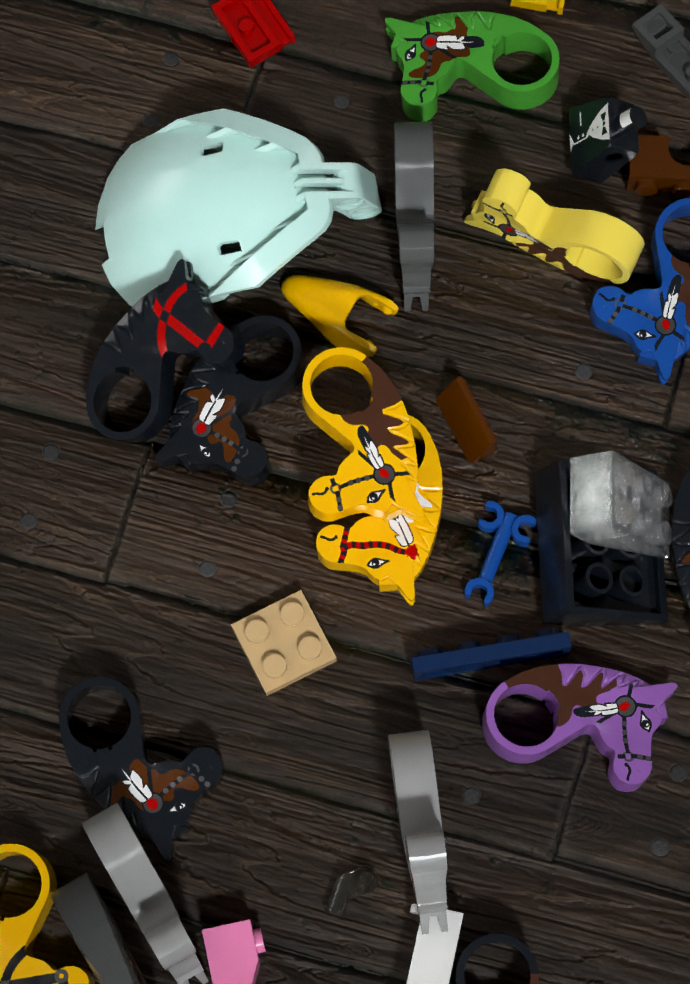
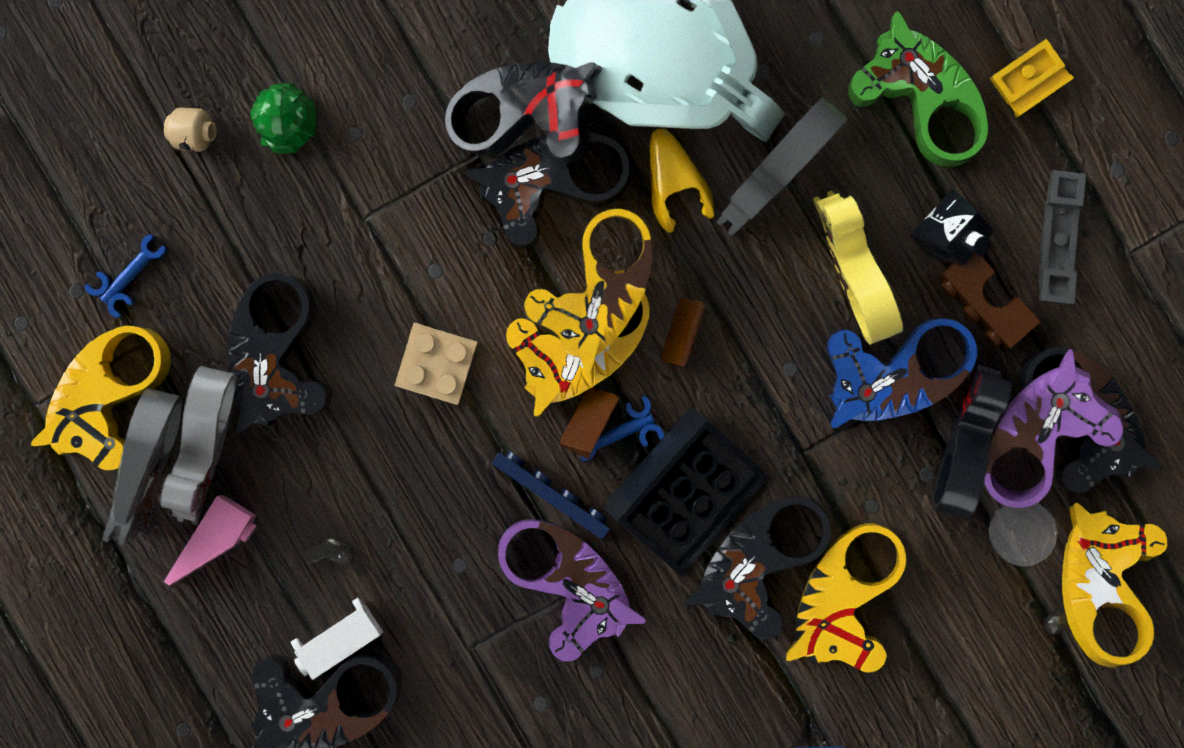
camera: 45 degrees right, 15 degrees up
light grey animal [388,730,448,935] -> none
clear slope [570,450,672,558] -> none
none -> reddish brown slope [558,388,620,459]

